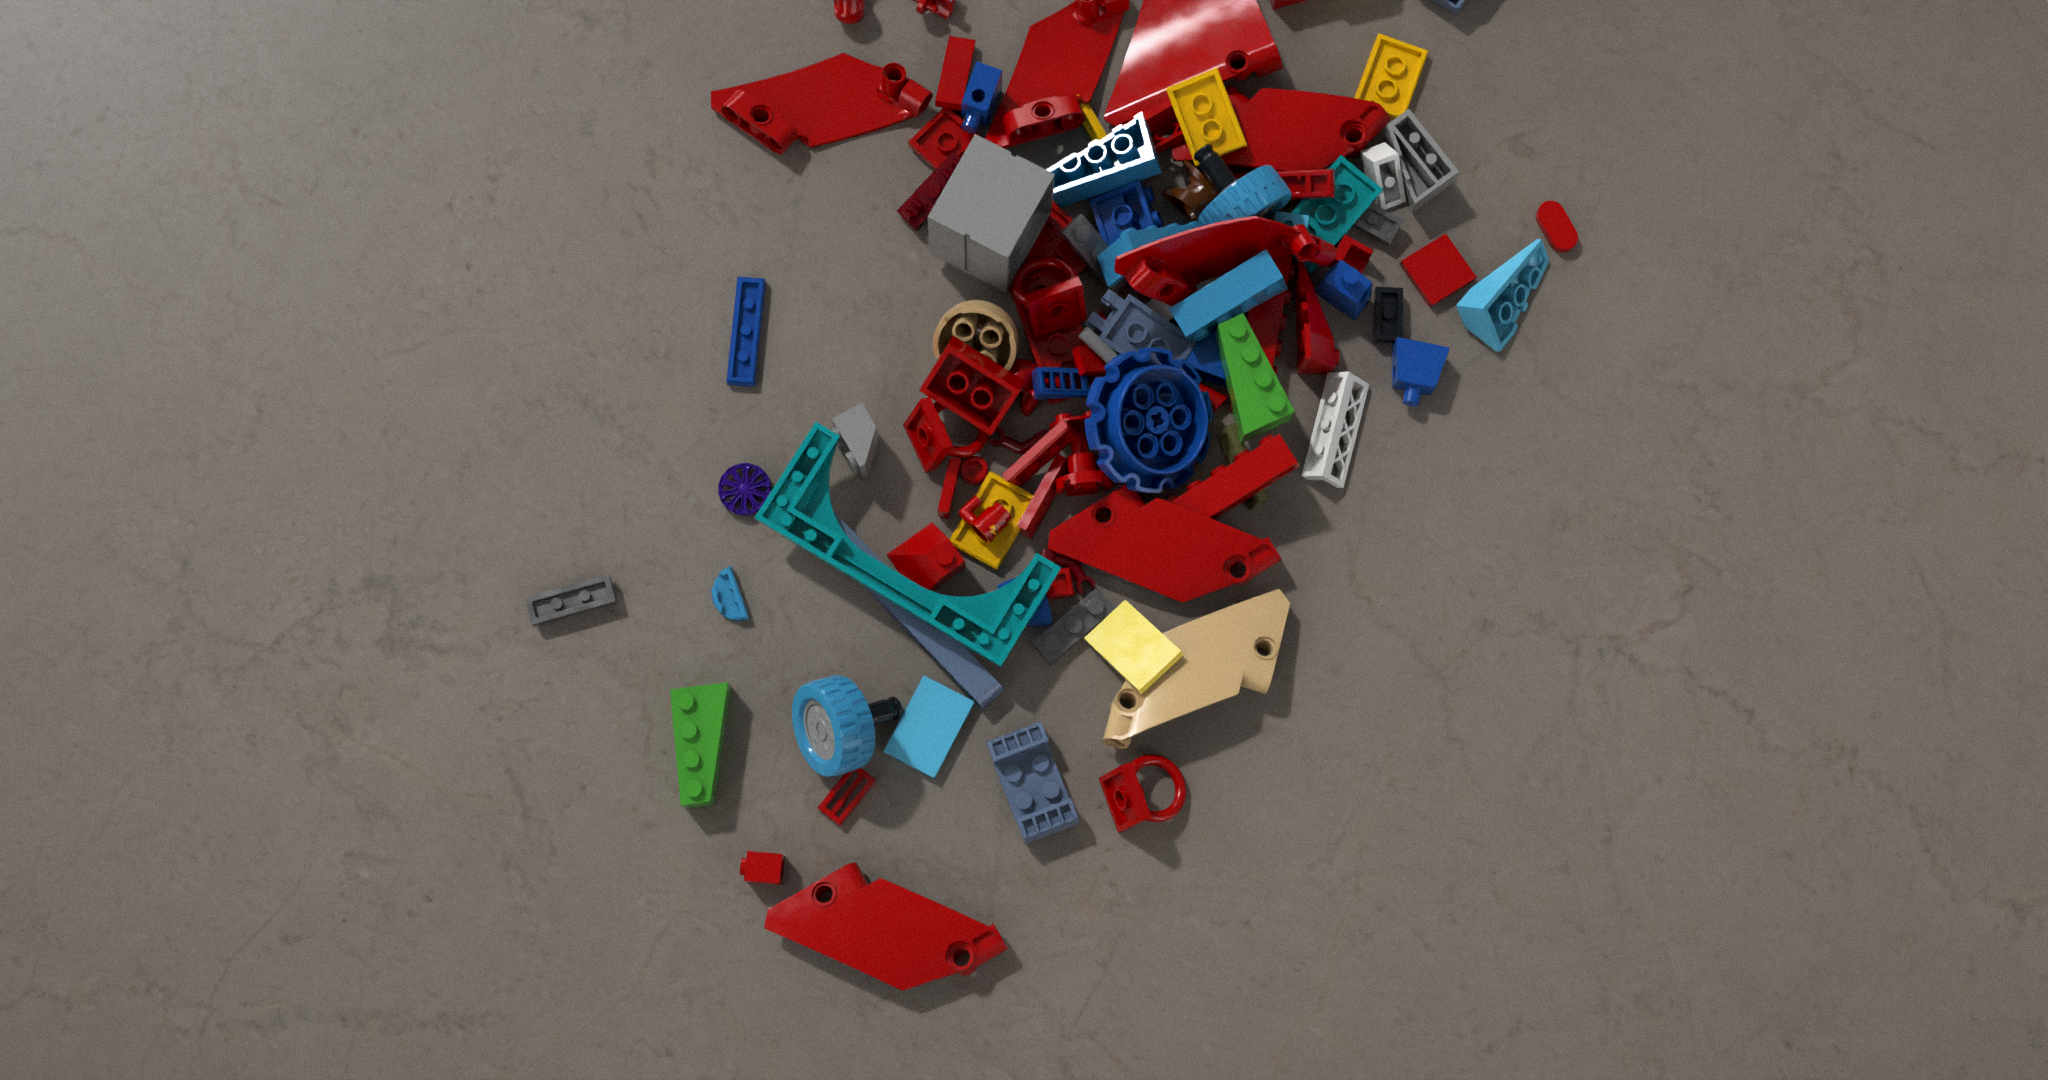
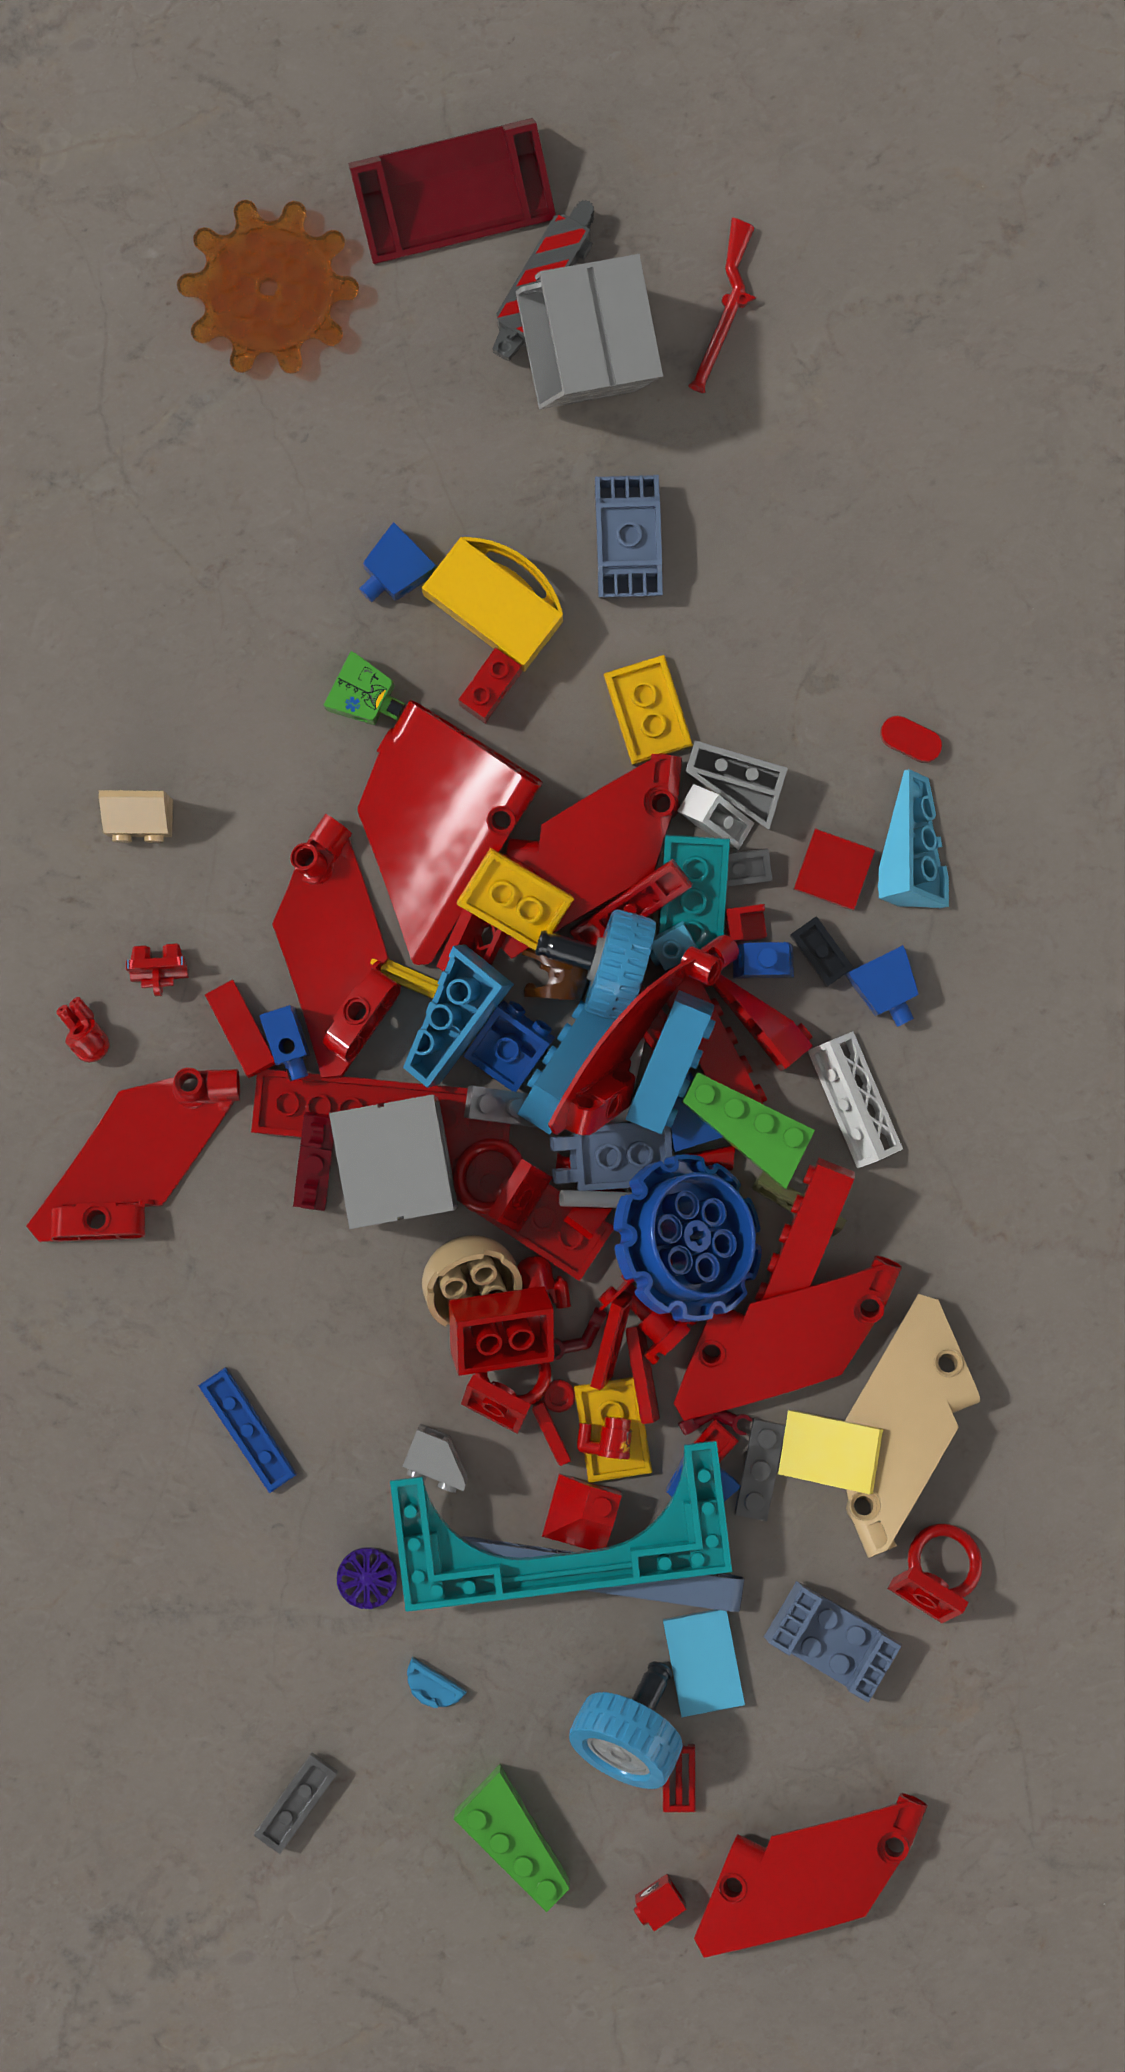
camera: 35 degrees left, 10 degrees up
blue slope [1032,367,1090,400] -> none

